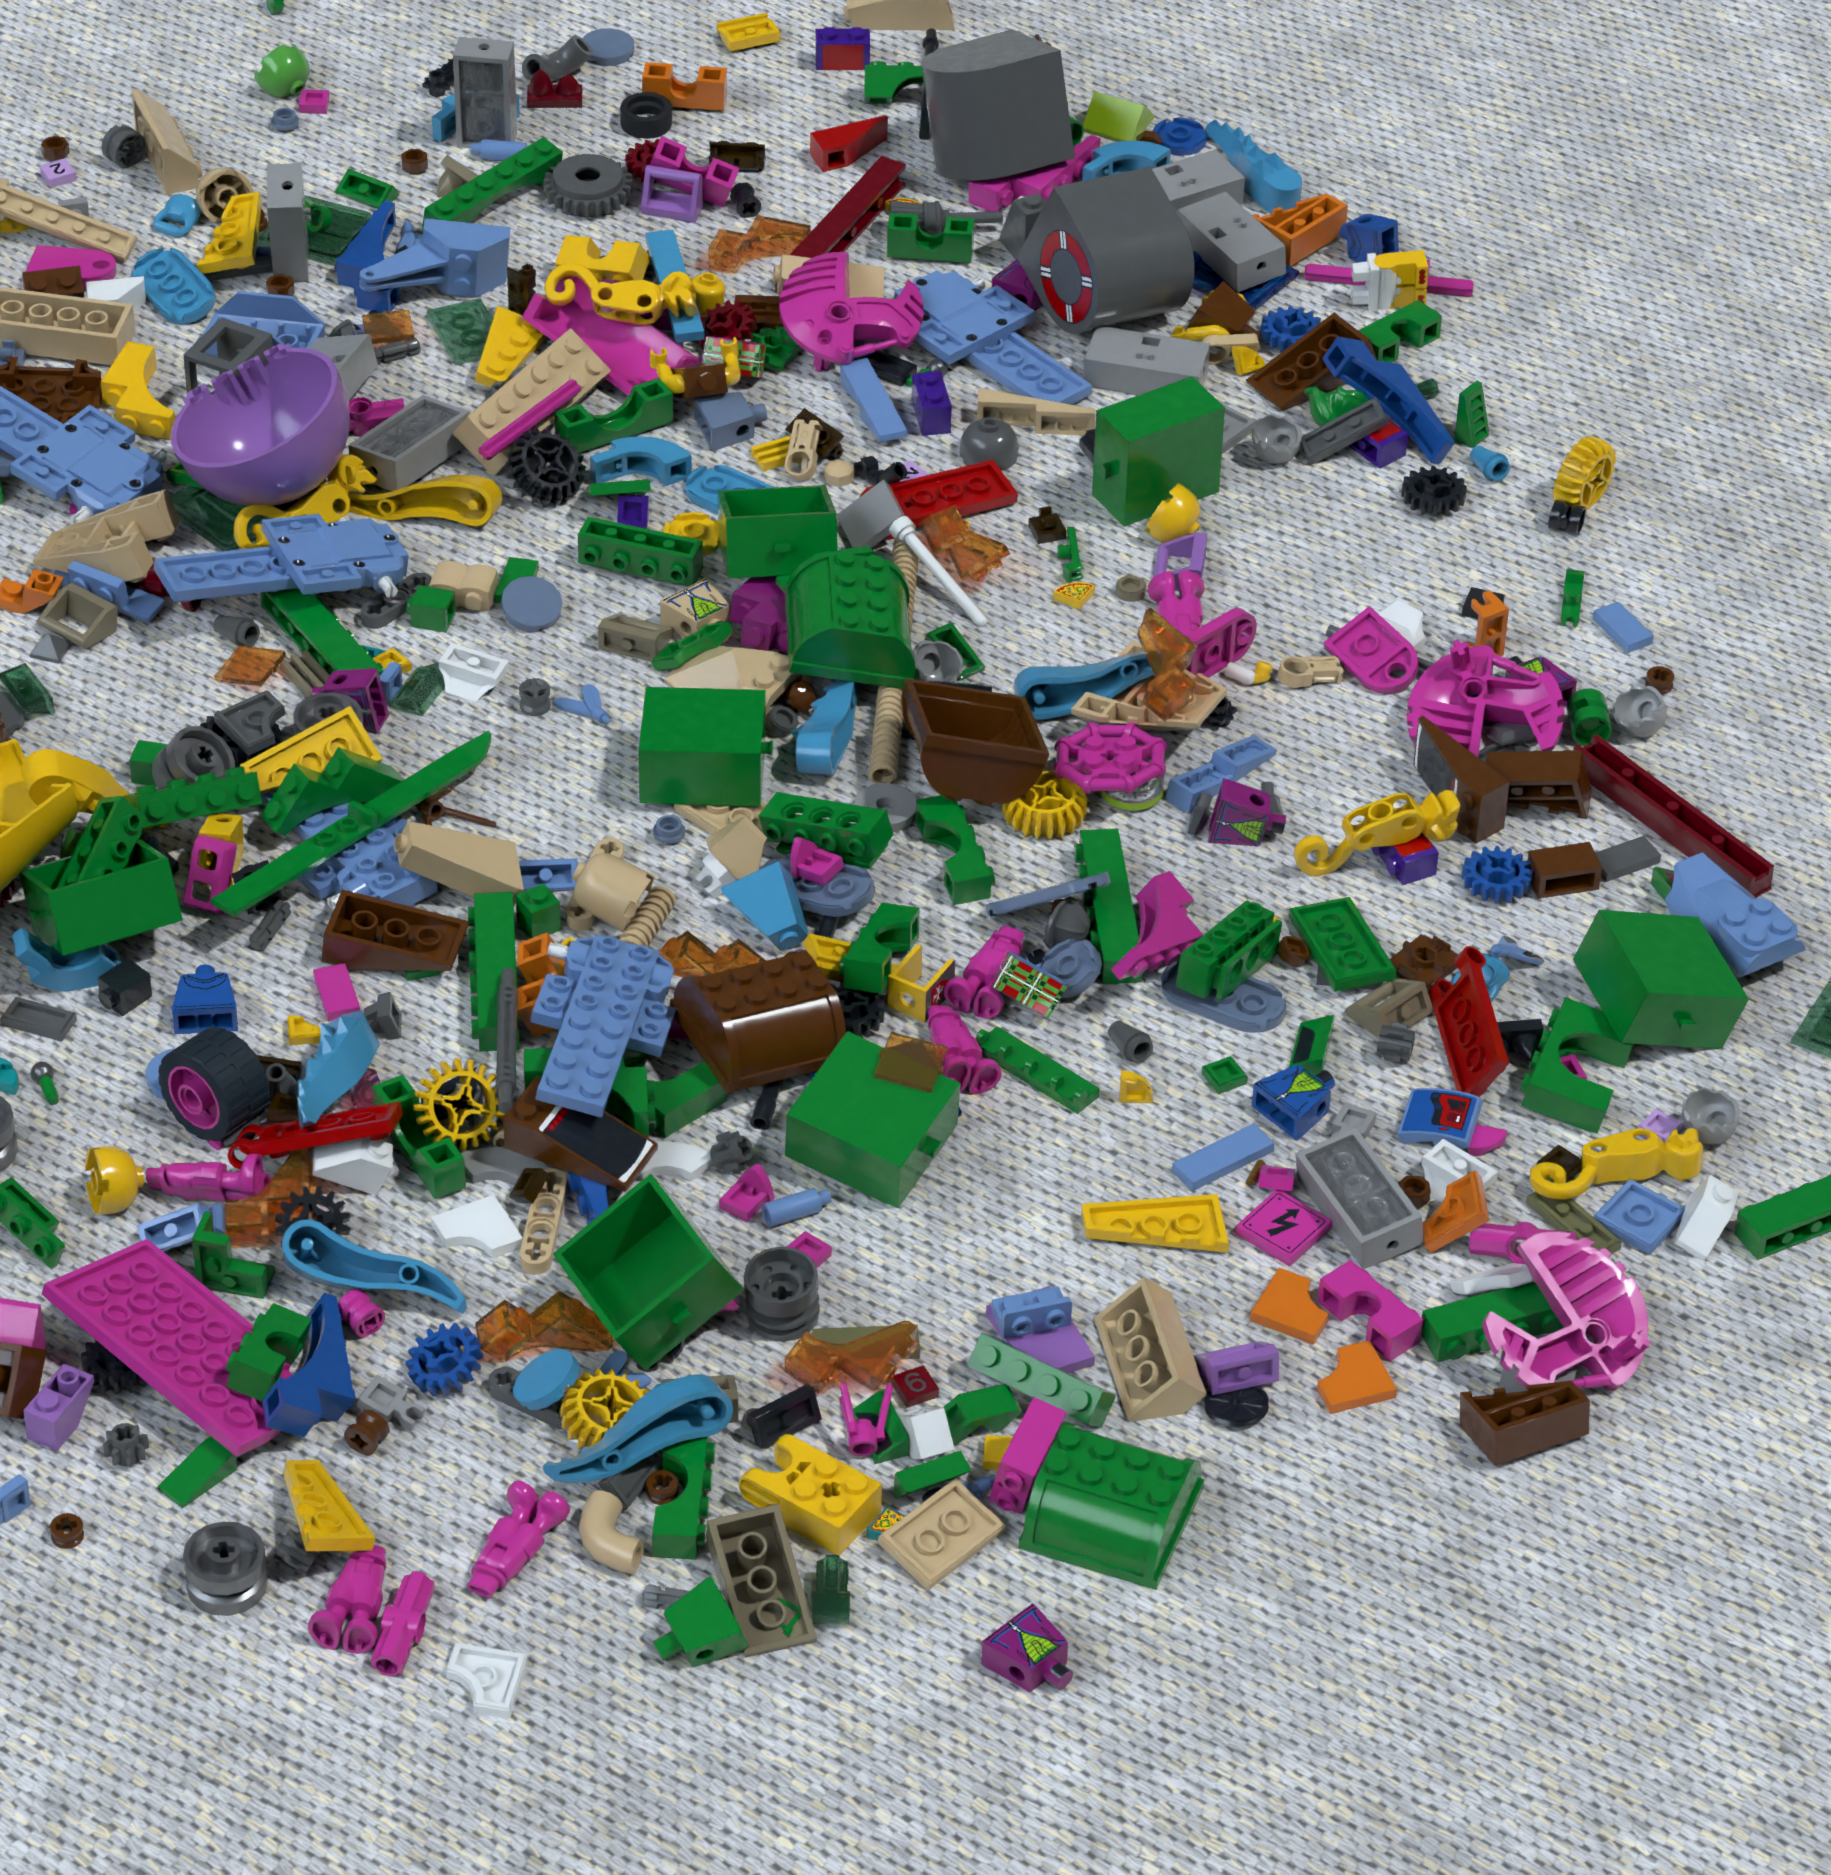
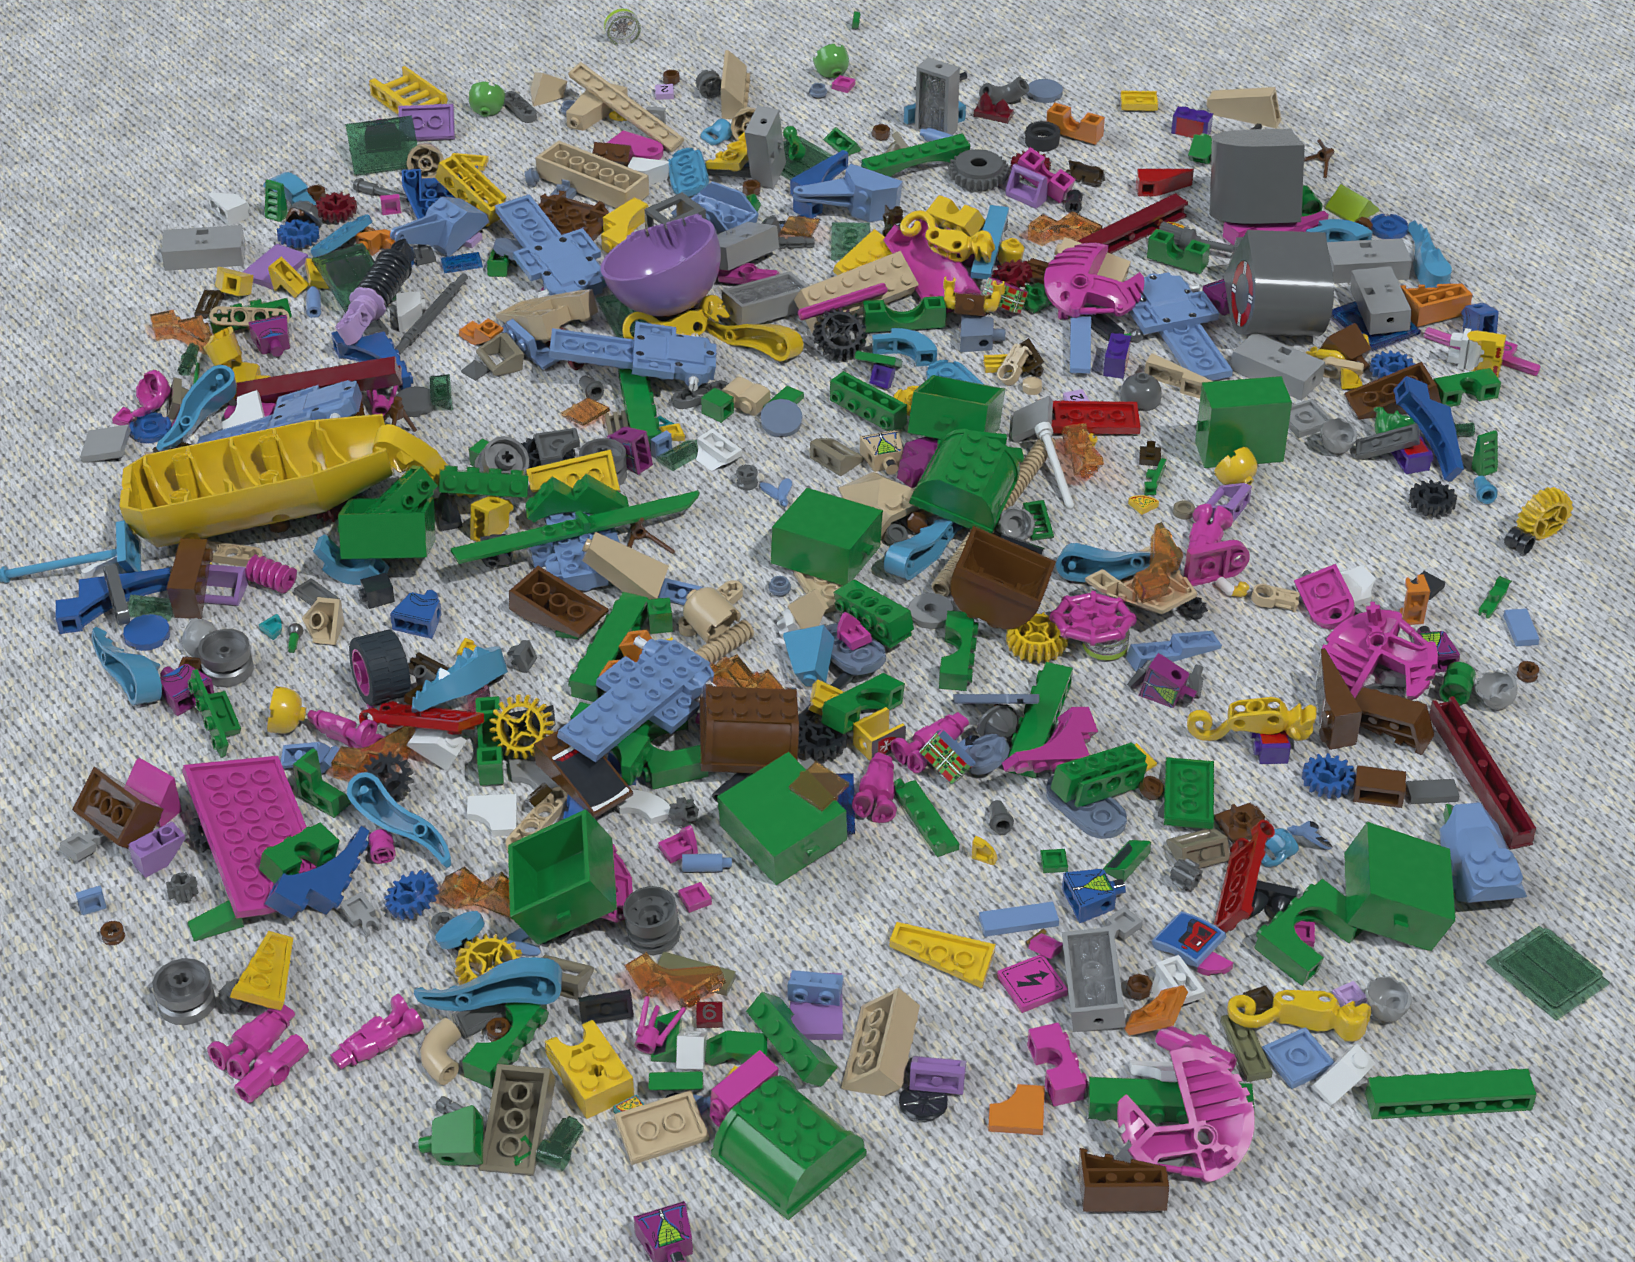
camera: 25 degrees right, 0 degrees up
dark pink piece [183,834,237,915] -> none
dark grey axle [249,900,291,951] -> none
dark pink tile [313,963,360,1022] -> none
reddish brown wheel [344,1410,390,1456] -> none
white tile [446,1642,528,1719] -> none
dark grey axle [496,968,518,1113] -> none
green tile [651,621,733,671] -> none
black piece [853,456,907,486] -> none
orange tile [1250,1267,1329,1344] -> none
none -> tan slope [302,597,345,645]

